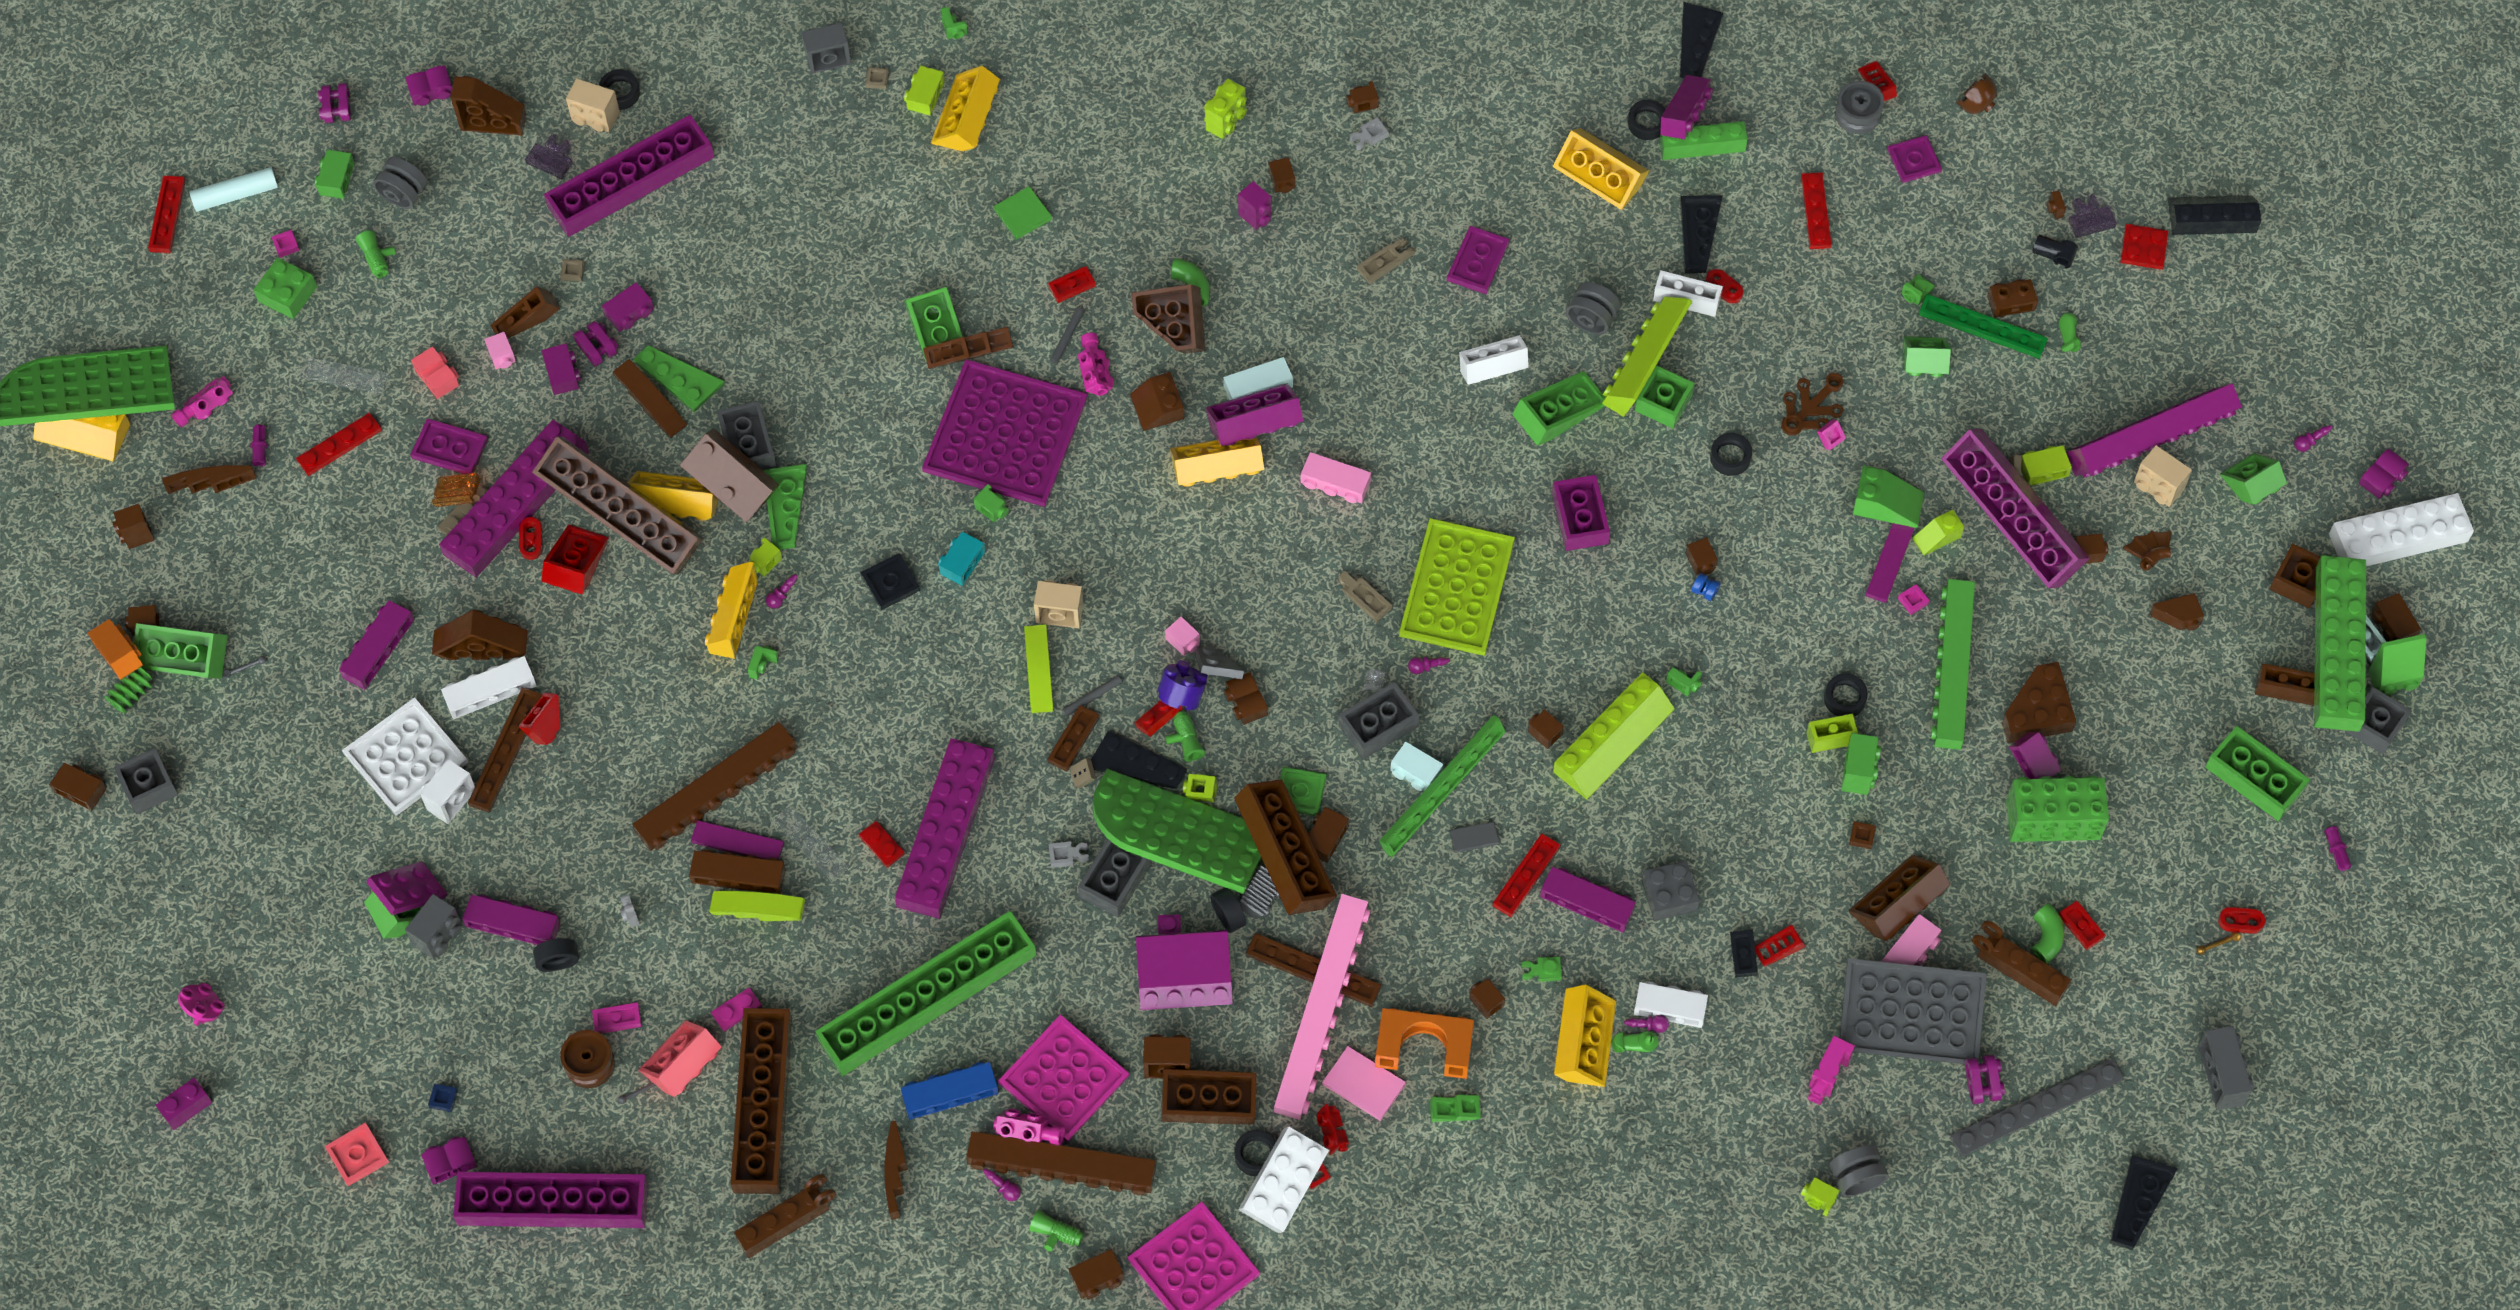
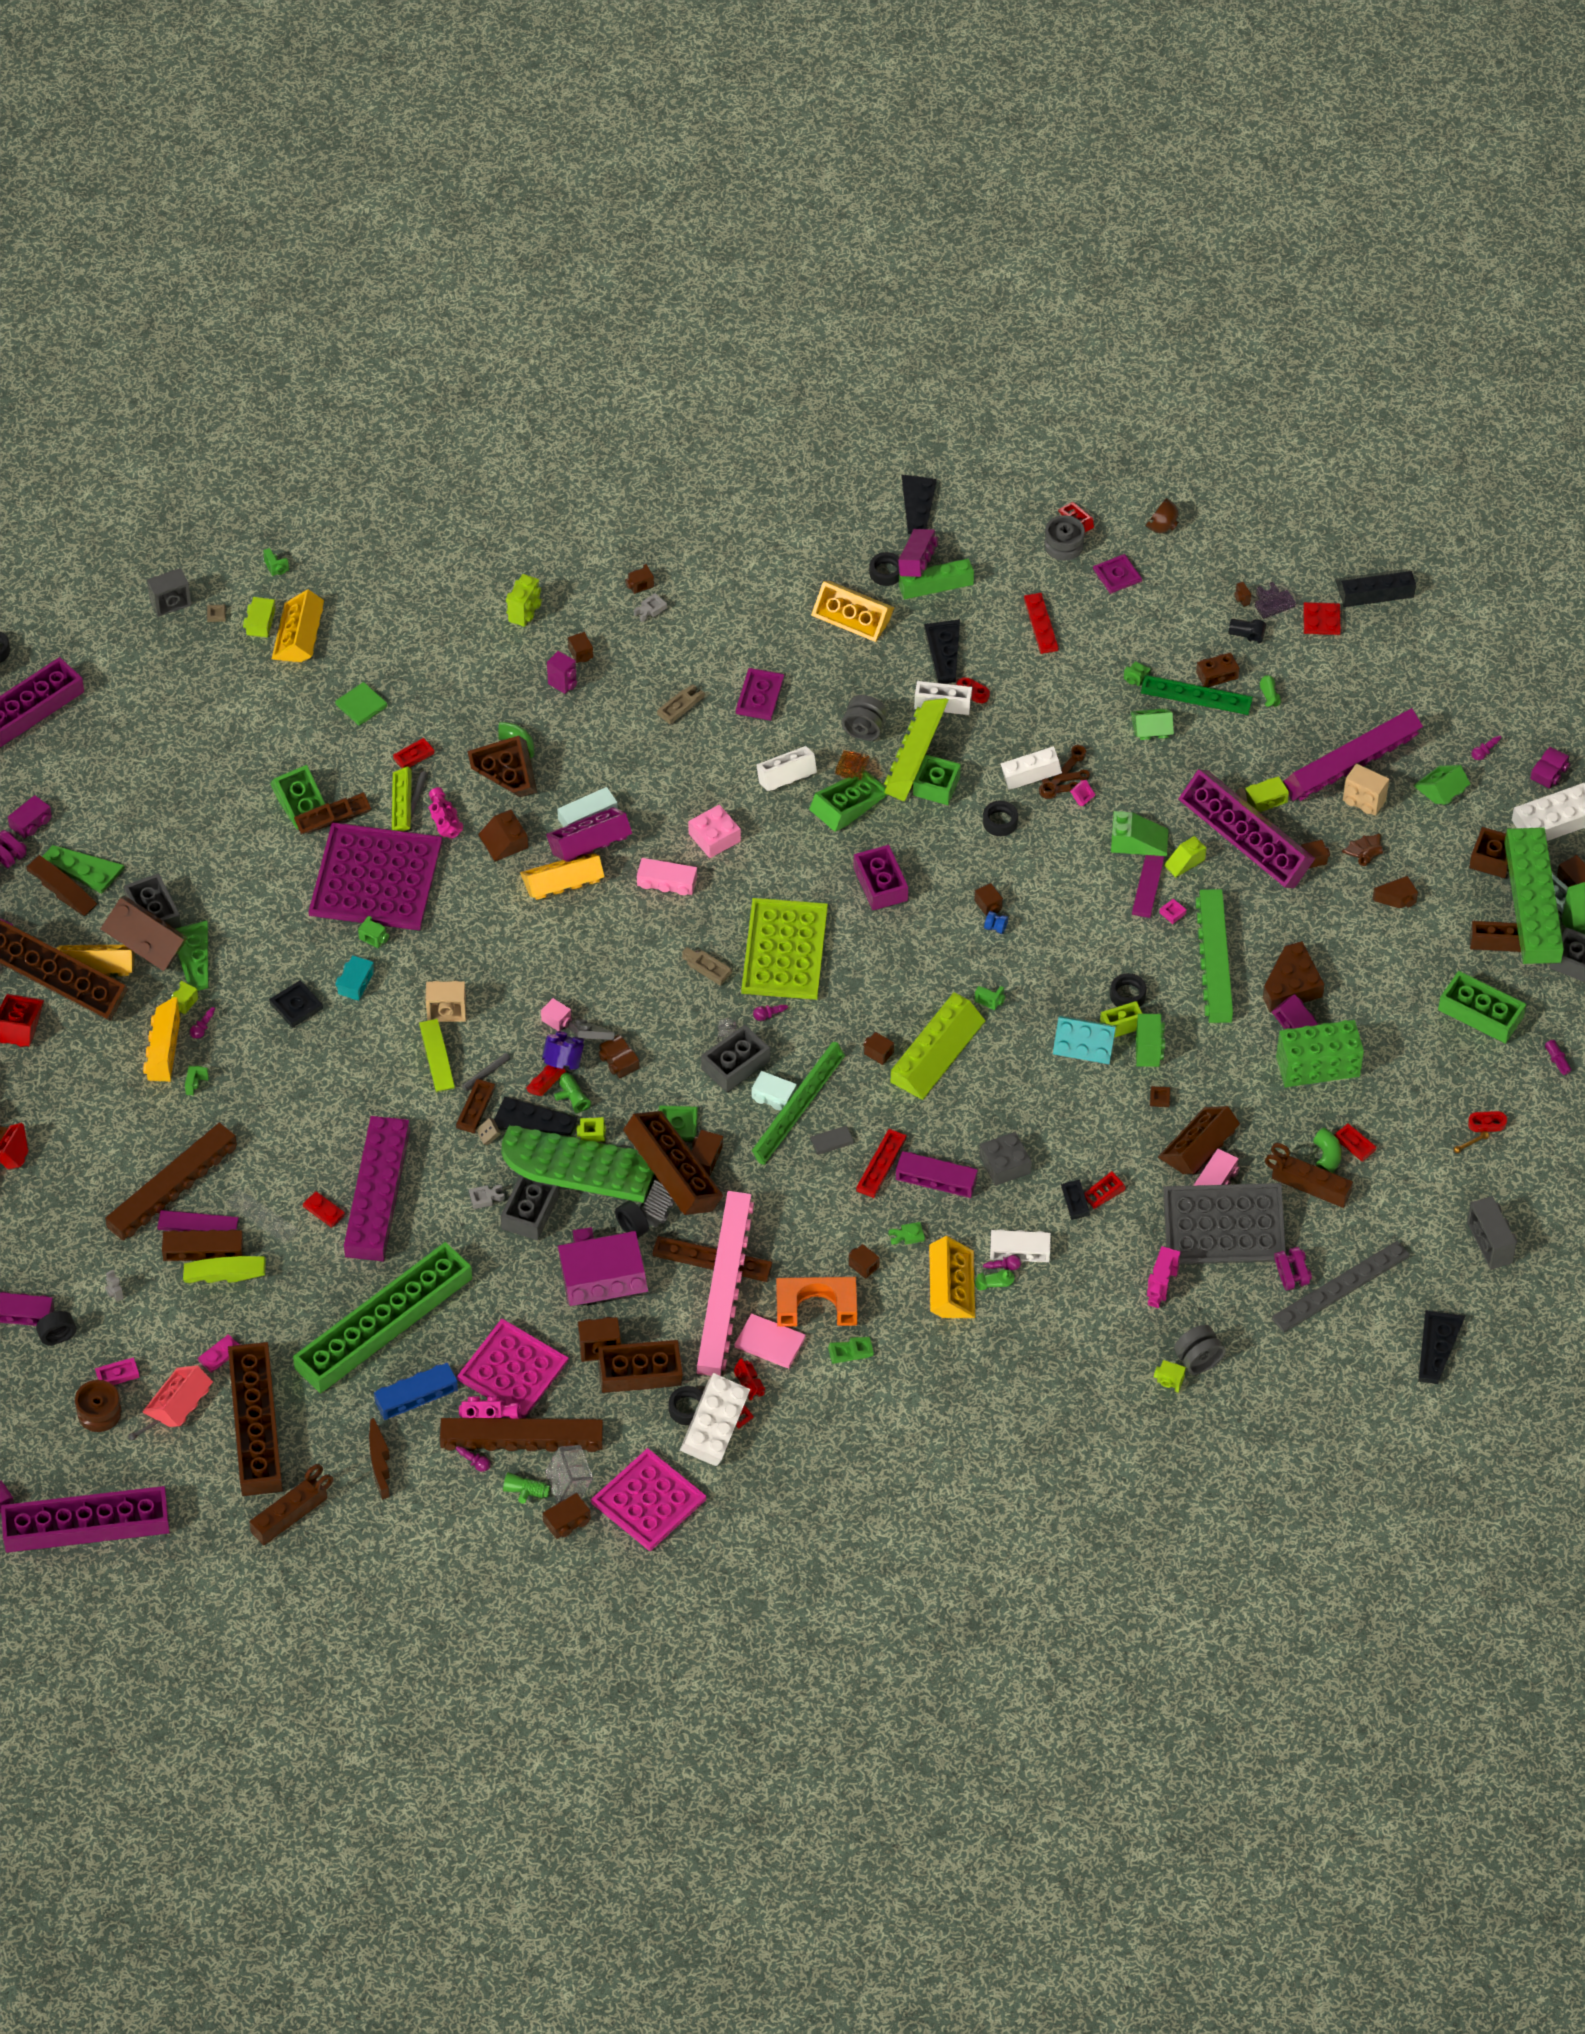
camera: 10 degrees left, 10 degrees down
none -> lime tile [392,766,412,832]
none -> clear brick [546,1445,593,1503]
none -> bright pink brick [688,804,741,858]
none -> clear orange plate [835,750,870,780]
none -> white brick [1001,746,1062,789]
none -> plate [1053,1016,1116,1064]

